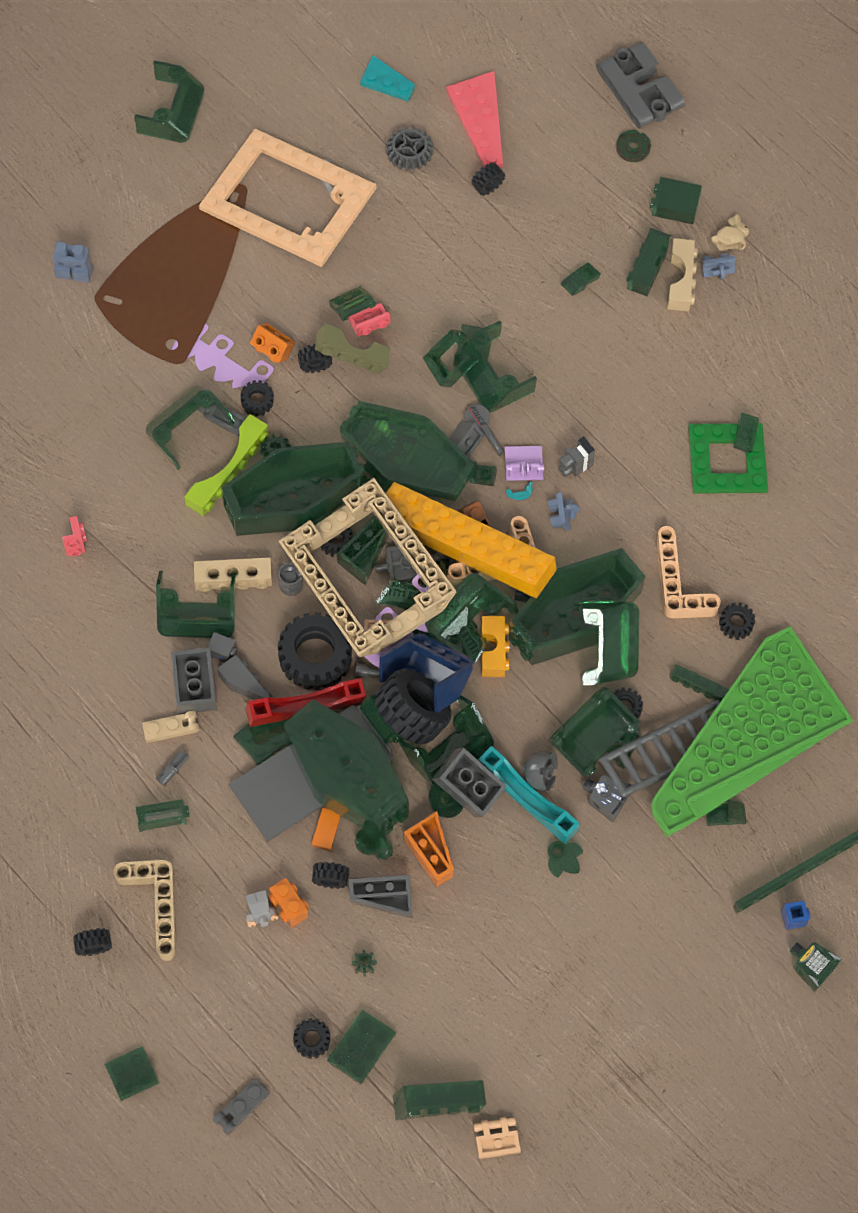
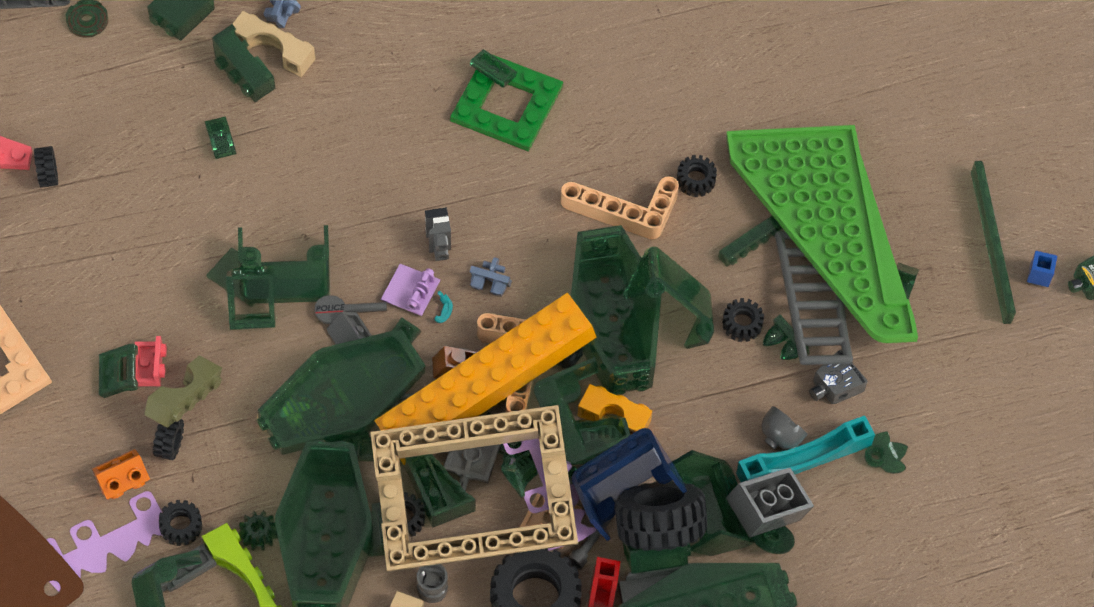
camera: 65 degrees left, 5 degrees down
orange wedge [403,811,454,888] -> none
clear green windscreen [548,687,640,777] -> none

